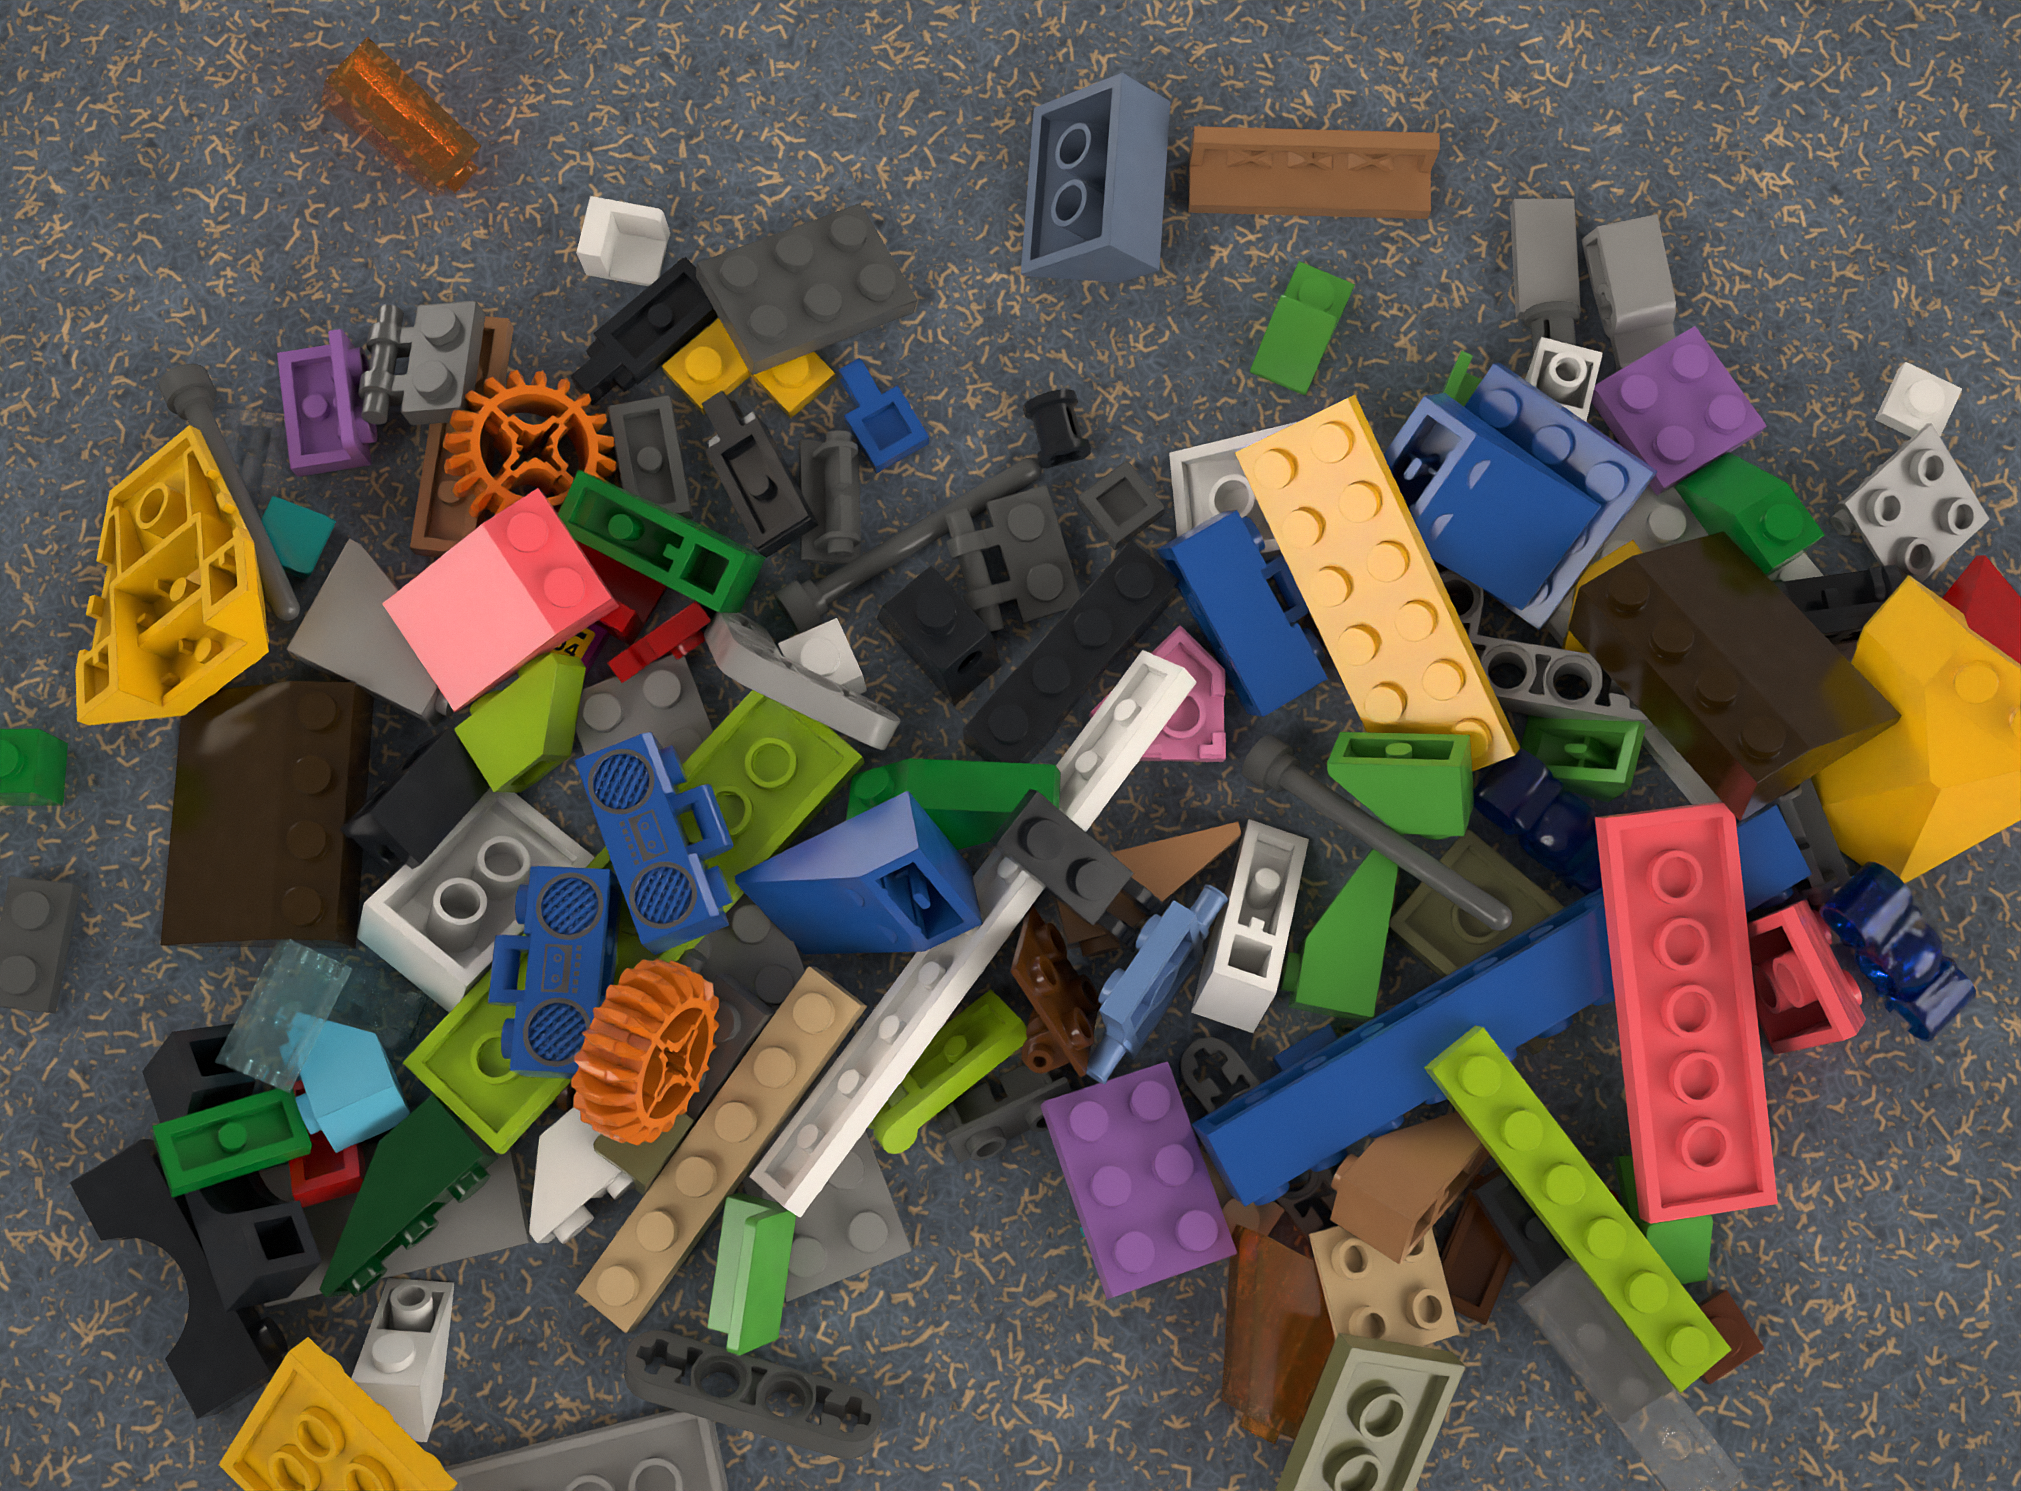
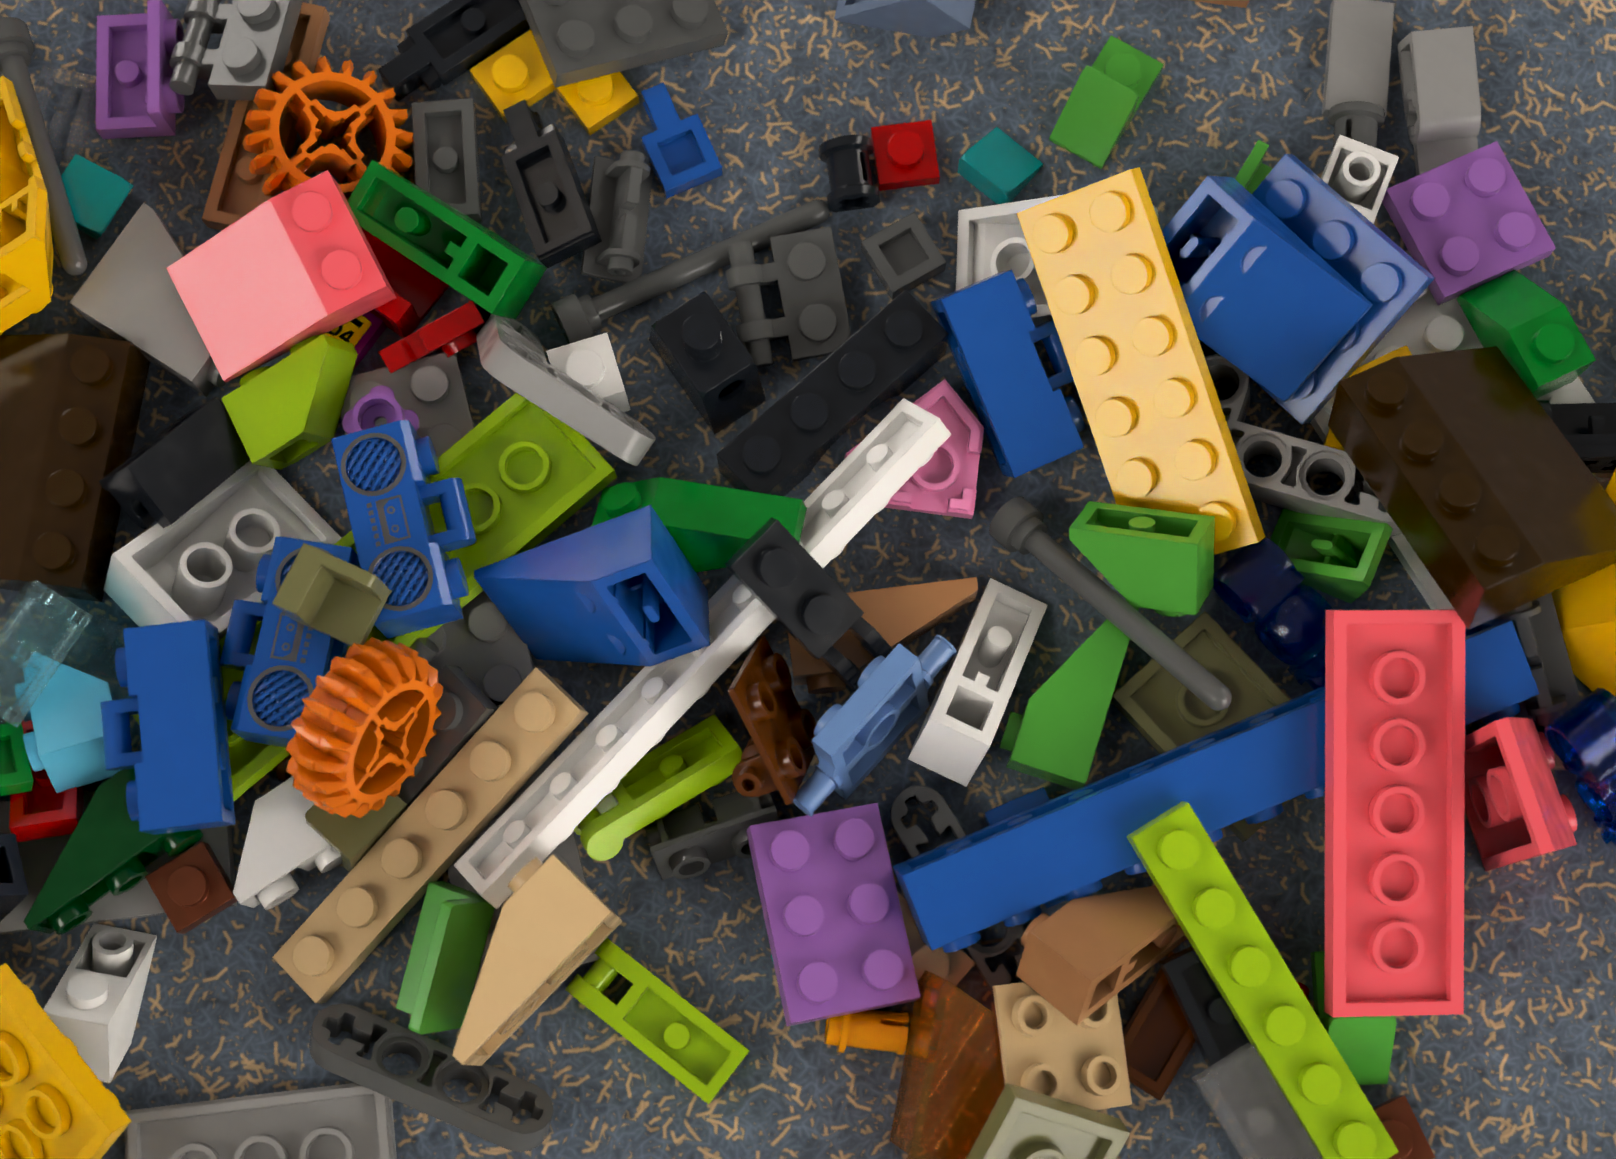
camera: 10 degrees right, 0 degrees up
none -> blue piece [100,619,236,834]
none -> copper plate [145,841,237,934]
none -> olive panel [272,543,391,646]
none -> medium lavender plate [342,385,419,434]
none -> tan slope [452,854,623,1066]
none -> lime plate [565,938,750,1105]
none -> light orange pin [824,1010,909,1055]
none -> red plate [871,120,940,191]
none -> teal slope [957,127,1043,204]

